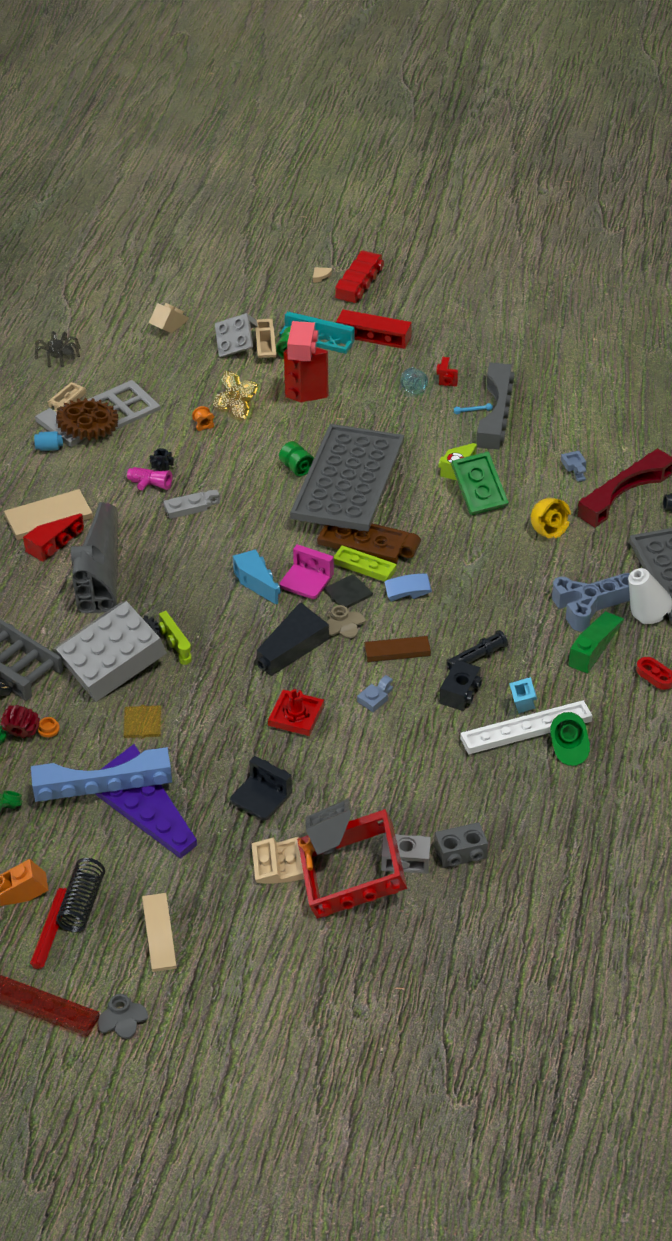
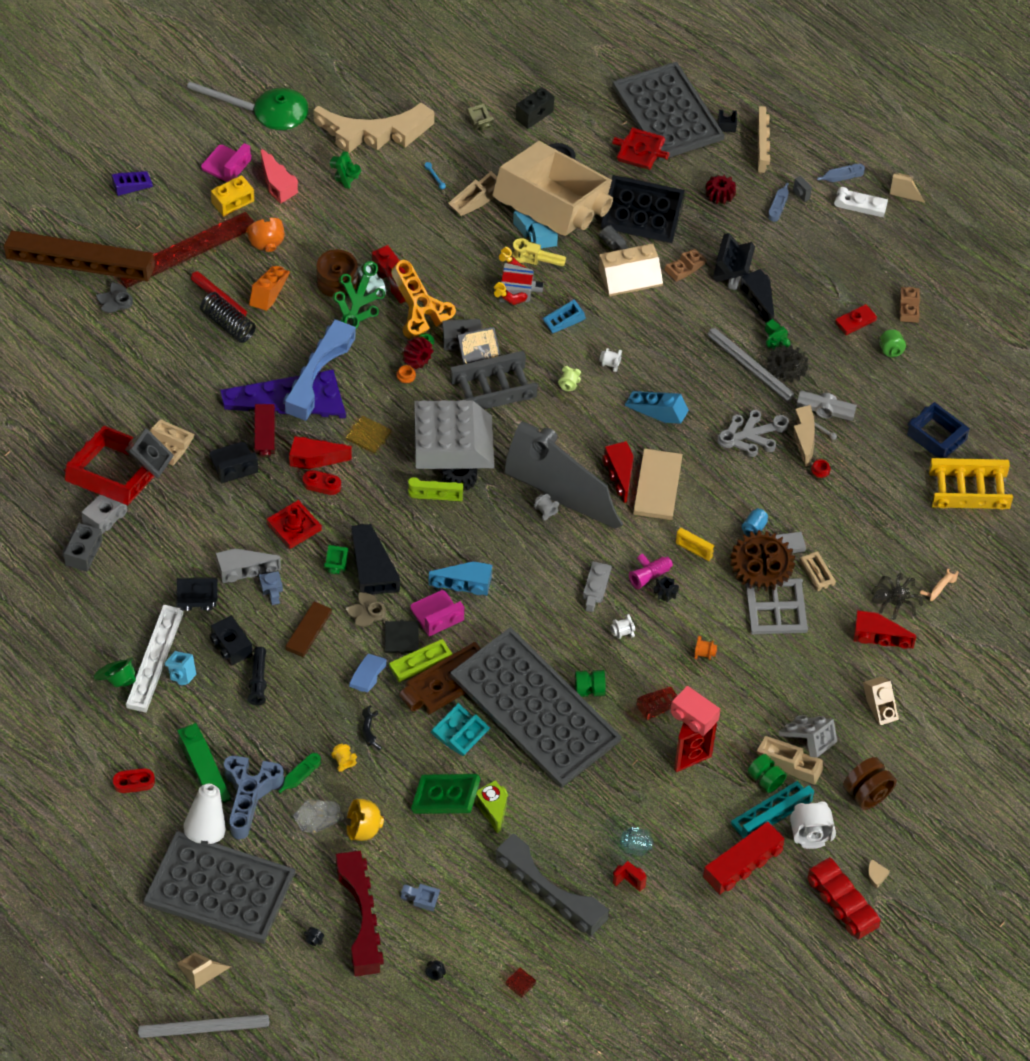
camera: 120 degrees right, 10 degrees up
tan slope [142,893,177,972] -> none
clear yellow plant [213,371,258,419] -> none
dark azure hinge [454,403,493,414] -> none
none -> reddish brown brick [4,230,155,282]
none -> black bracket [176,577,218,611]
none -> light grey slope [216,548,281,583]
none -> dark red slope [255,404,276,457]
none -> green piece [278,753,321,794]
none -> red slope [289,436,352,469]
none -> clear slope [293,799,345,833]
none -> red plate [303,470,341,495]
none -> green bracket [324,545,349,575]
none -> yellow brick [331,744,357,772]
none -> black piece [362,705,382,750]
none -> black plate [425,960,446,981]
none -> teal slope [430,703,490,756]
none -> clear red tile [505,967,536,998]
none -> light grey brick [534,494,559,521]
none -> white brick [610,614,635,639]
none -> clear red slope [636,687,678,720]
none -> yellow tile [676,527,714,561]
none -> white brick [790,802,836,849]
none -> reddish brown wheel [843,757,897,810]
none -> red slope [853,610,916,649]
none -> light nougat piece [920,569,959,601]

